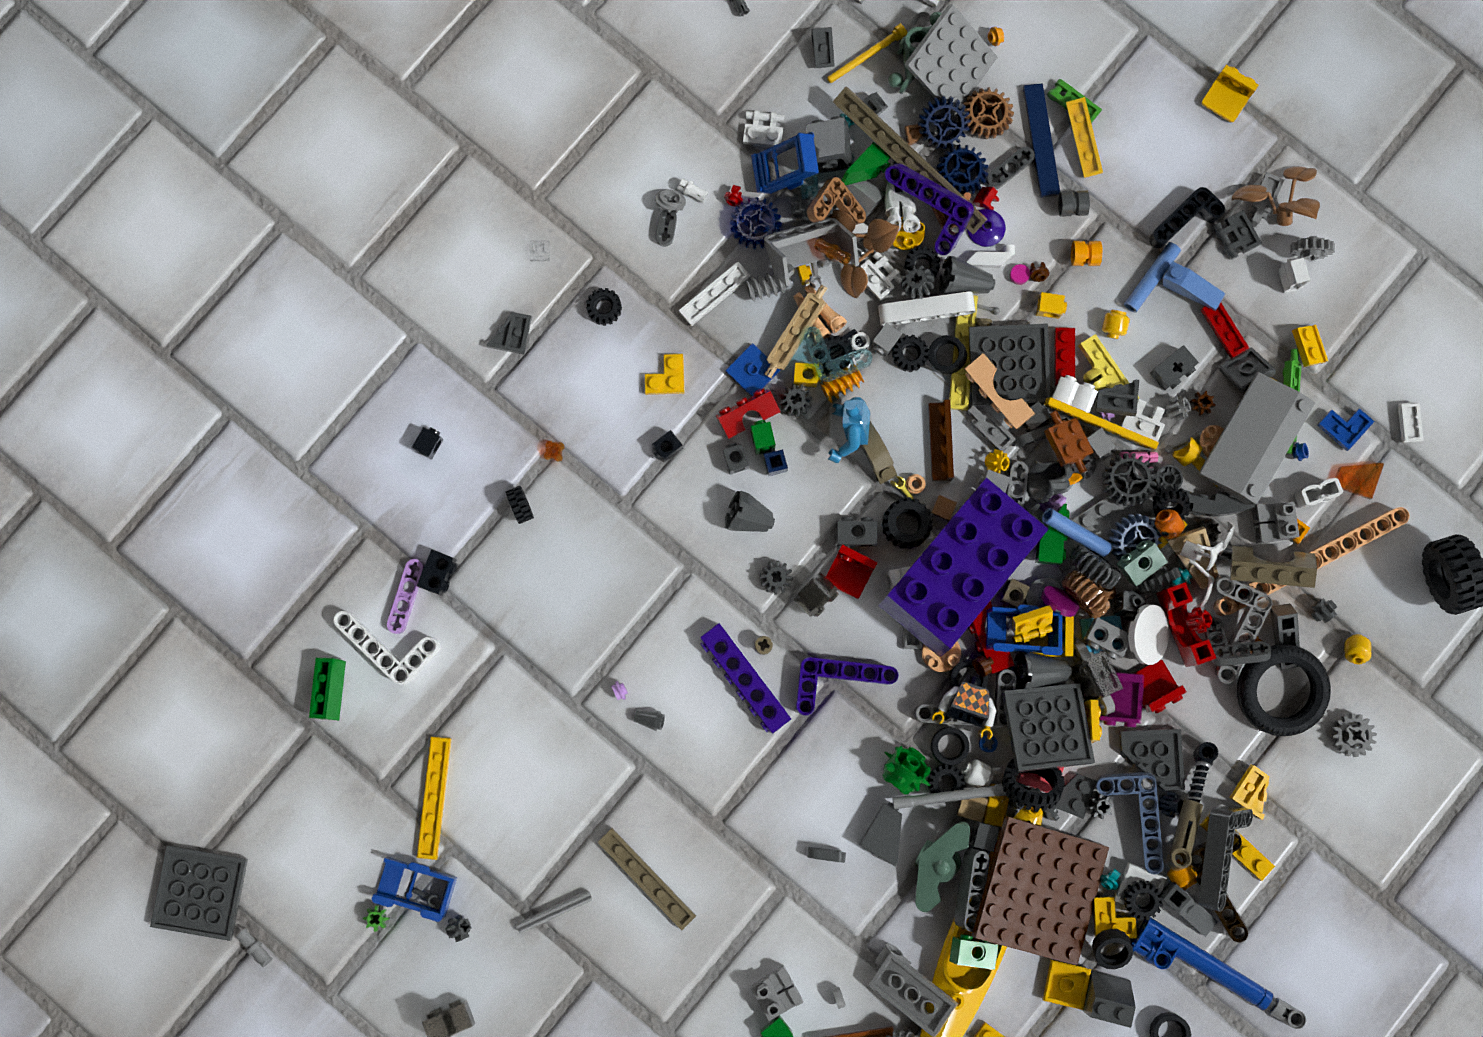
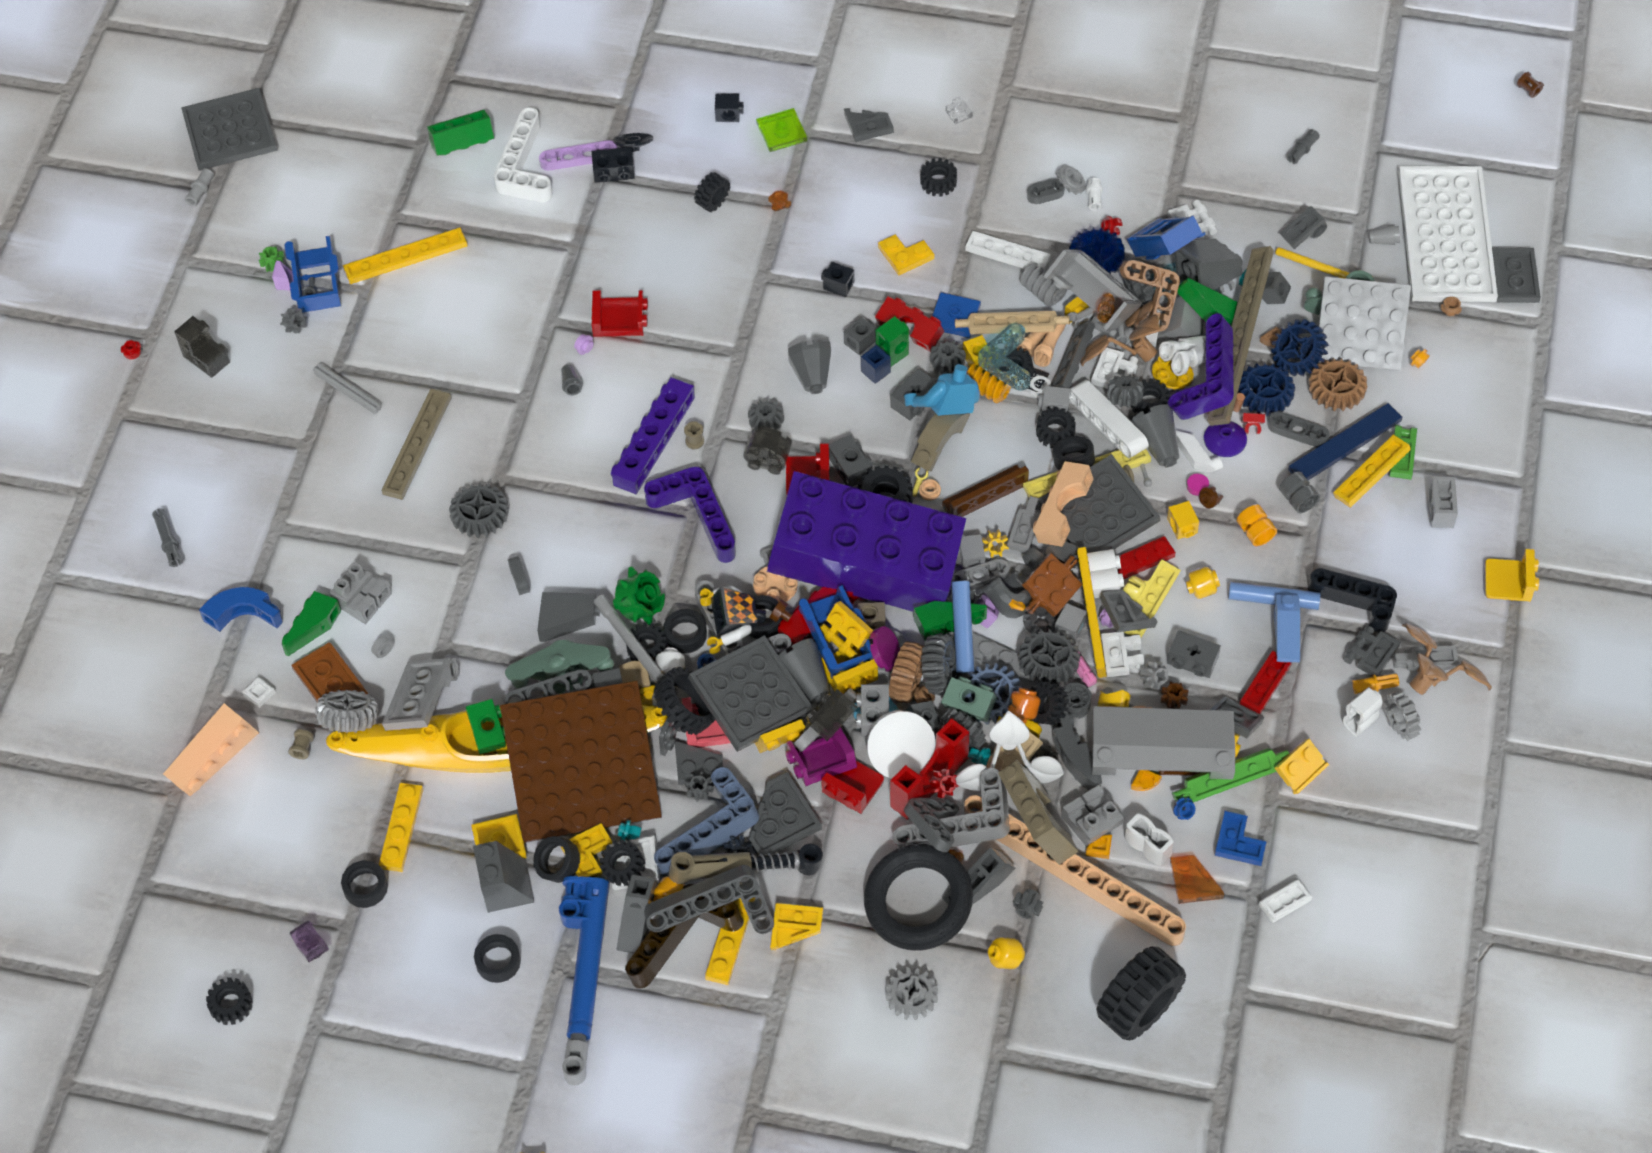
camera: 65 degrees right, 25 degrees down
none -> lavender slope [272,261,294,290]
none -> dark grey gear [449,482,509,538]
none -> red panel [591,290,648,337]
none -> black dish [613,133,653,152]
none -> clear neon green plate [756,108,807,152]
none -> dark grey brick [890,369,937,421]
none -> dark grey plate [1051,321,1095,389]
none -> light orange axle [1352,673,1399,694]
none -> light grey brick [1429,476,1458,528]

